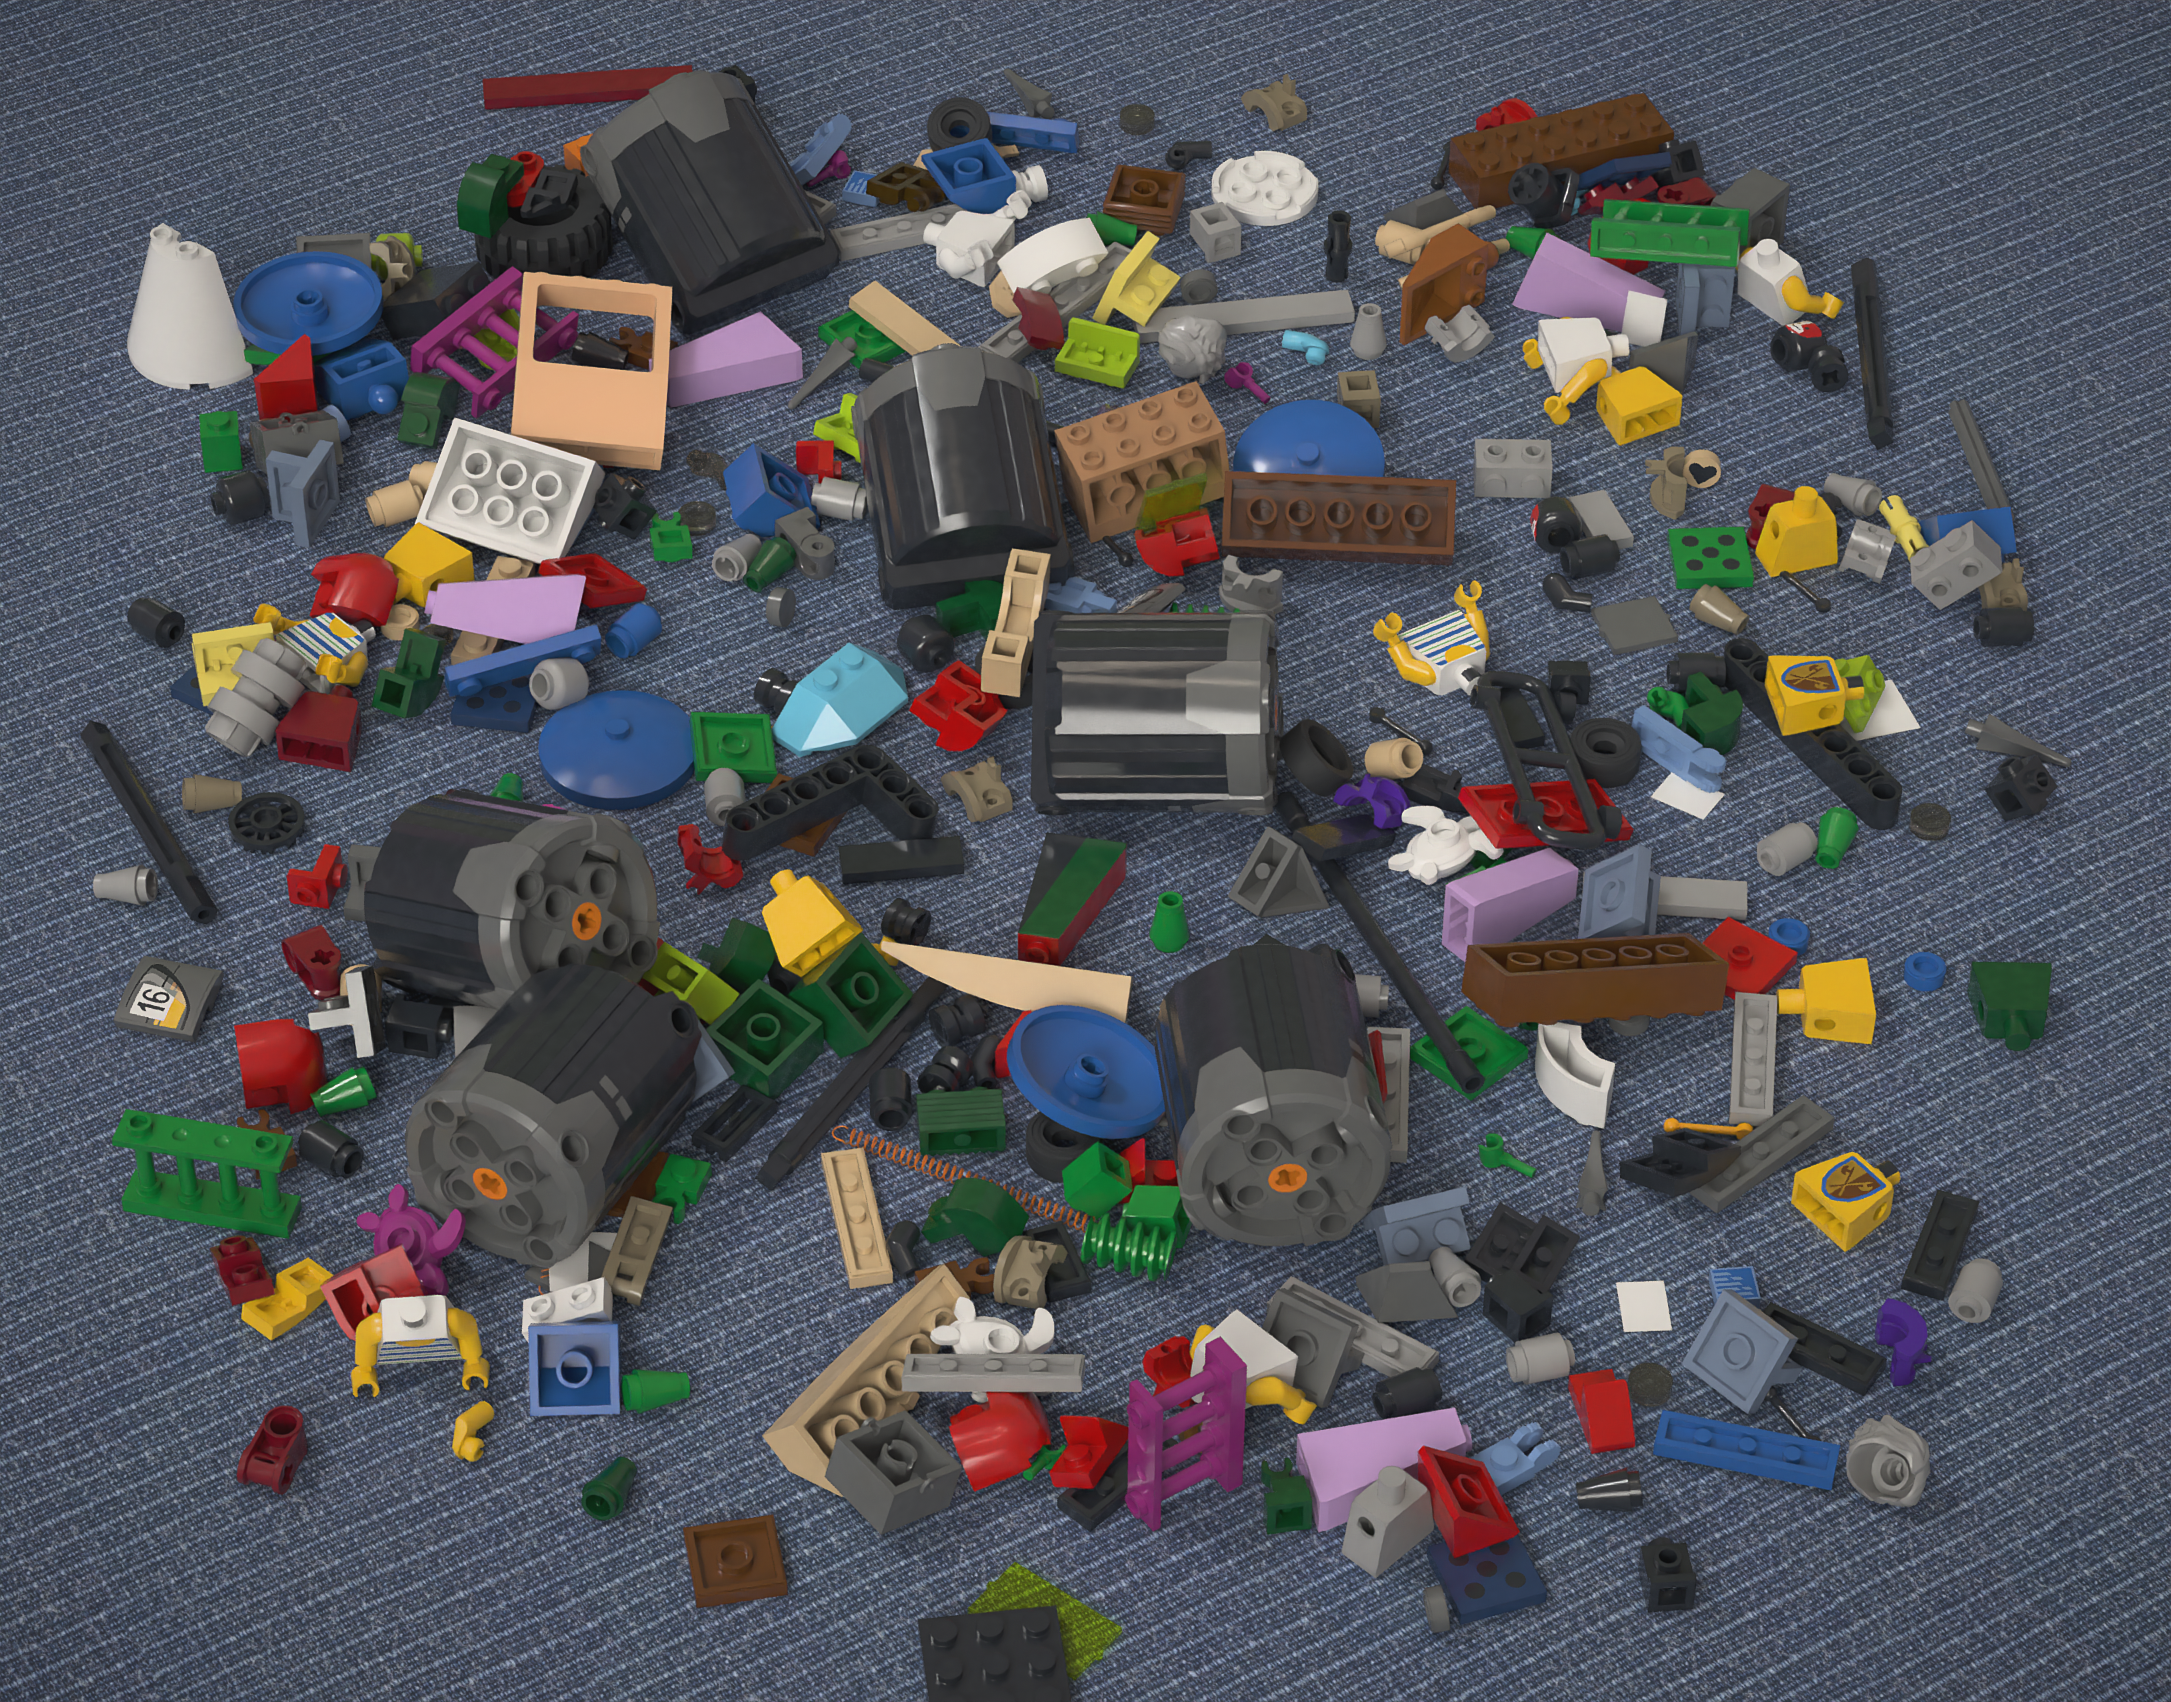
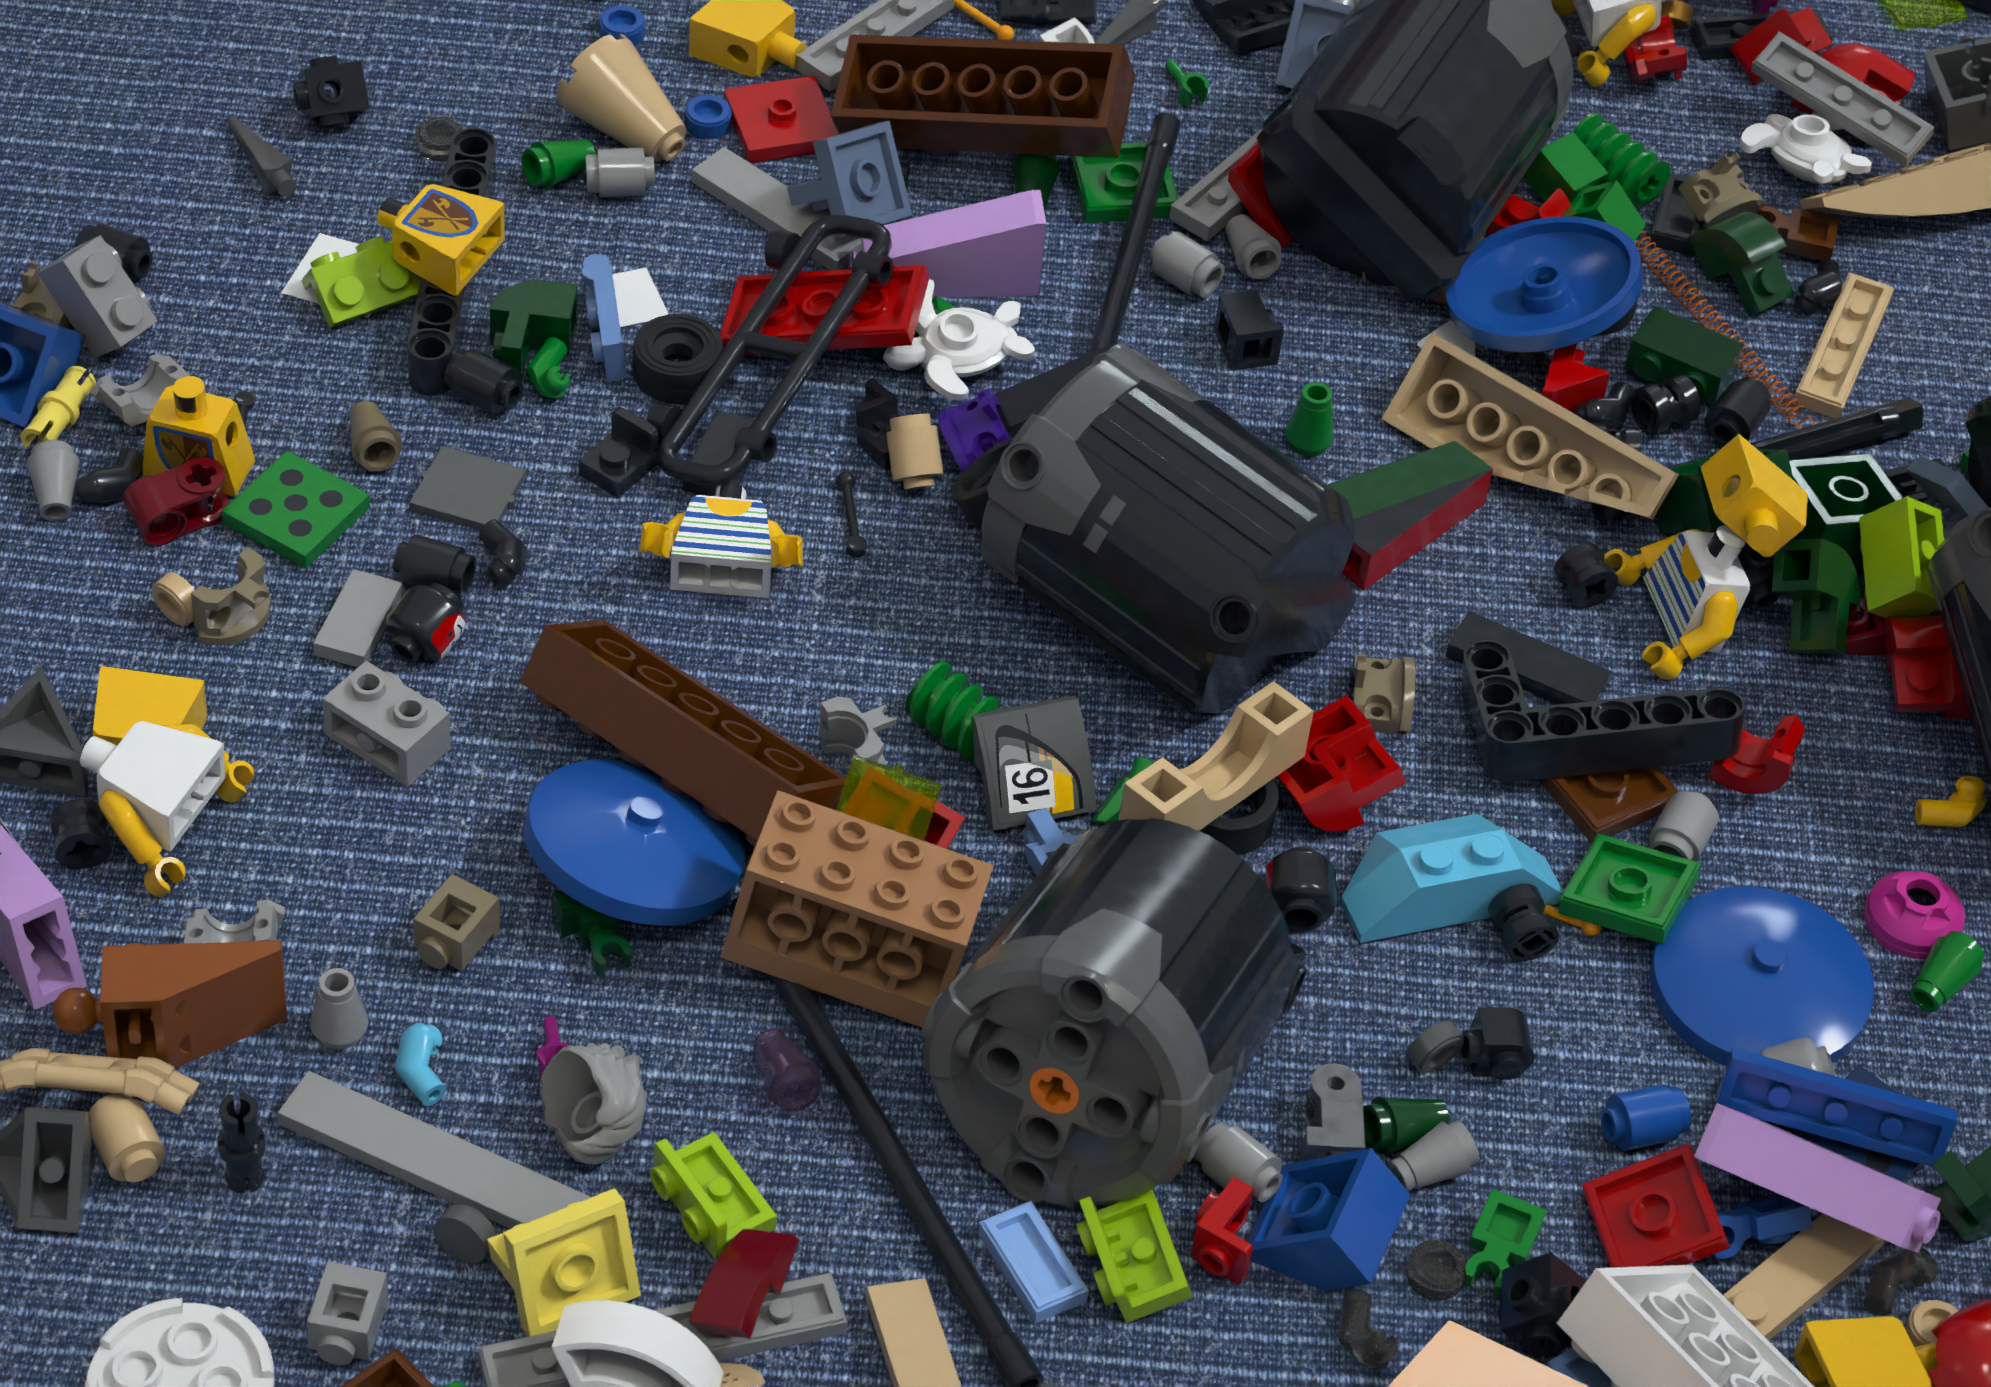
camera: 150 degrees left, 5 degrees up
none -> tan cone [556,34,686,162]
none -> black plate [1461,1007,1535,1080]

